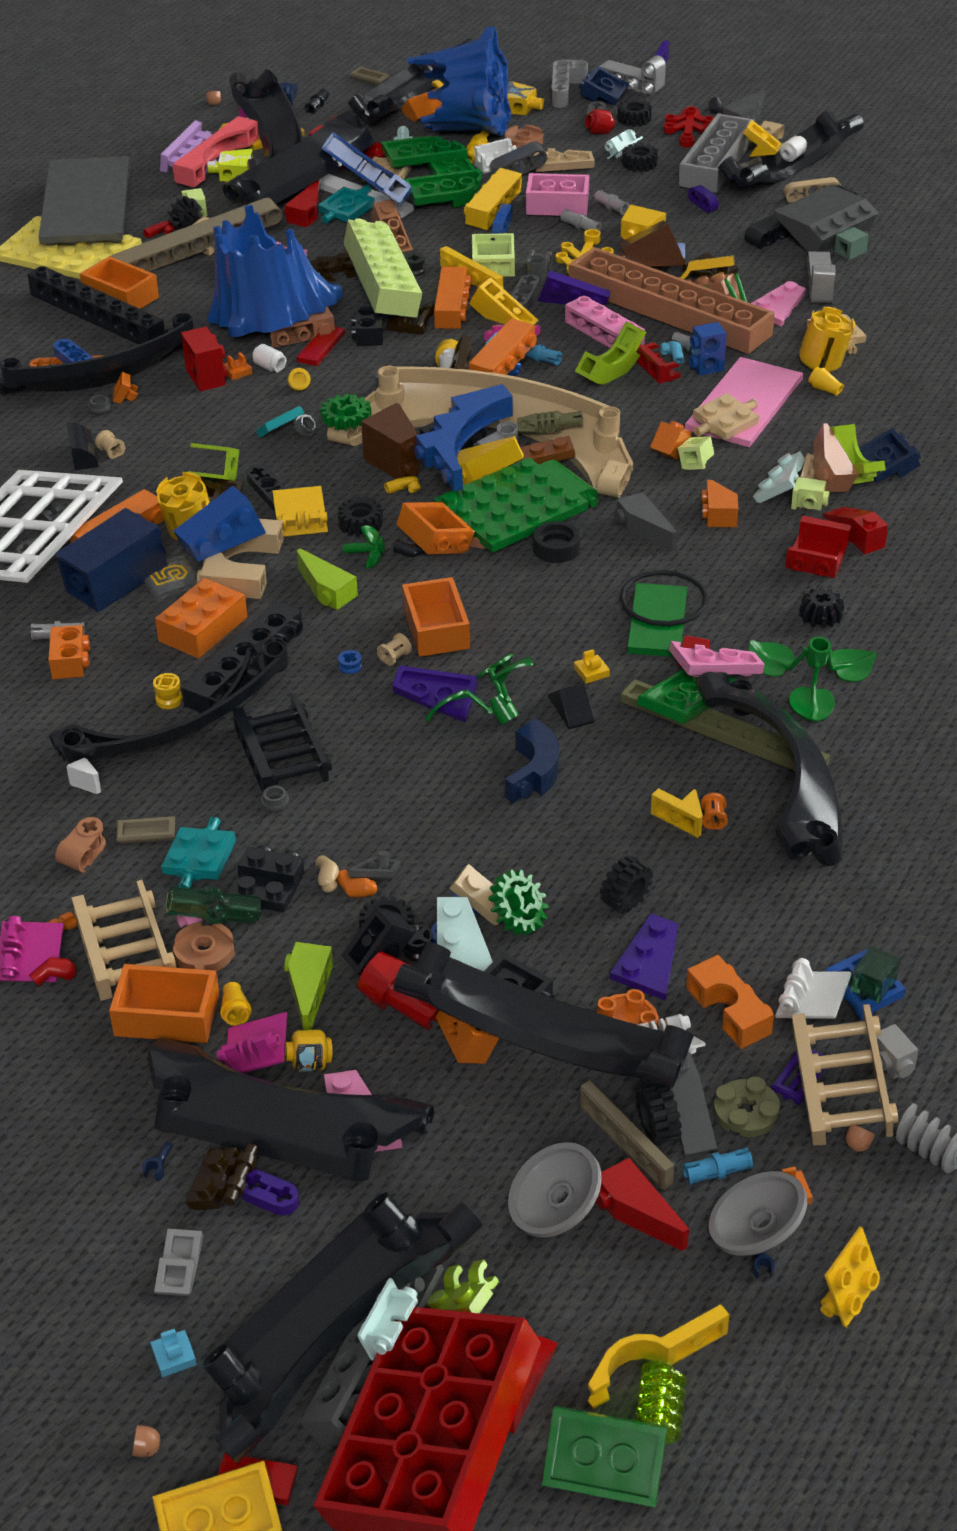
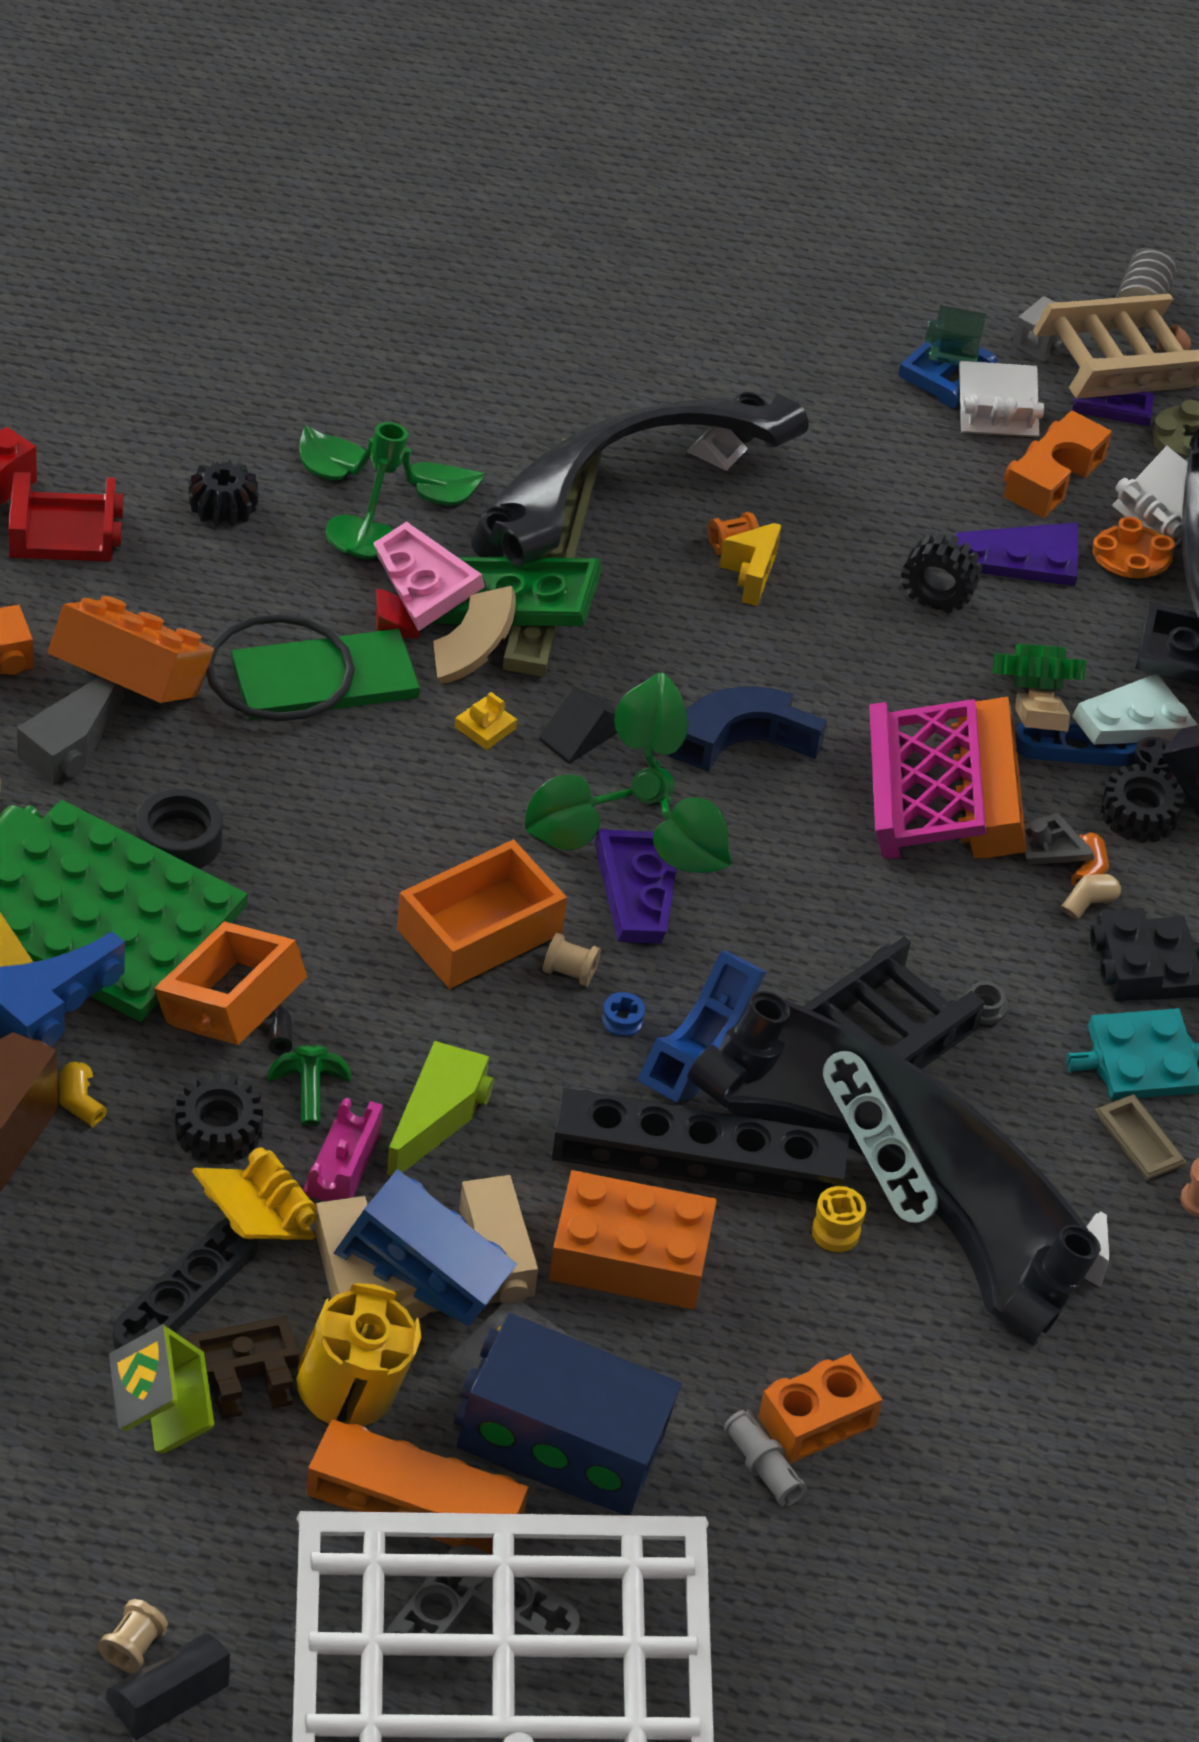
camera: 120 degrees left, 5 degrees up
none -> orange piece [47,596,214,703]
none -> dark pink hinge [303,1098,383,1201]
none -> tan tile [433,586,516,684]
none -> blue arch [637,950,767,1103]
none -> light aqua beam [823,1051,938,1223]
none -> dark pink fence [869,699,986,859]
none -> orange brick [951,696,1027,858]

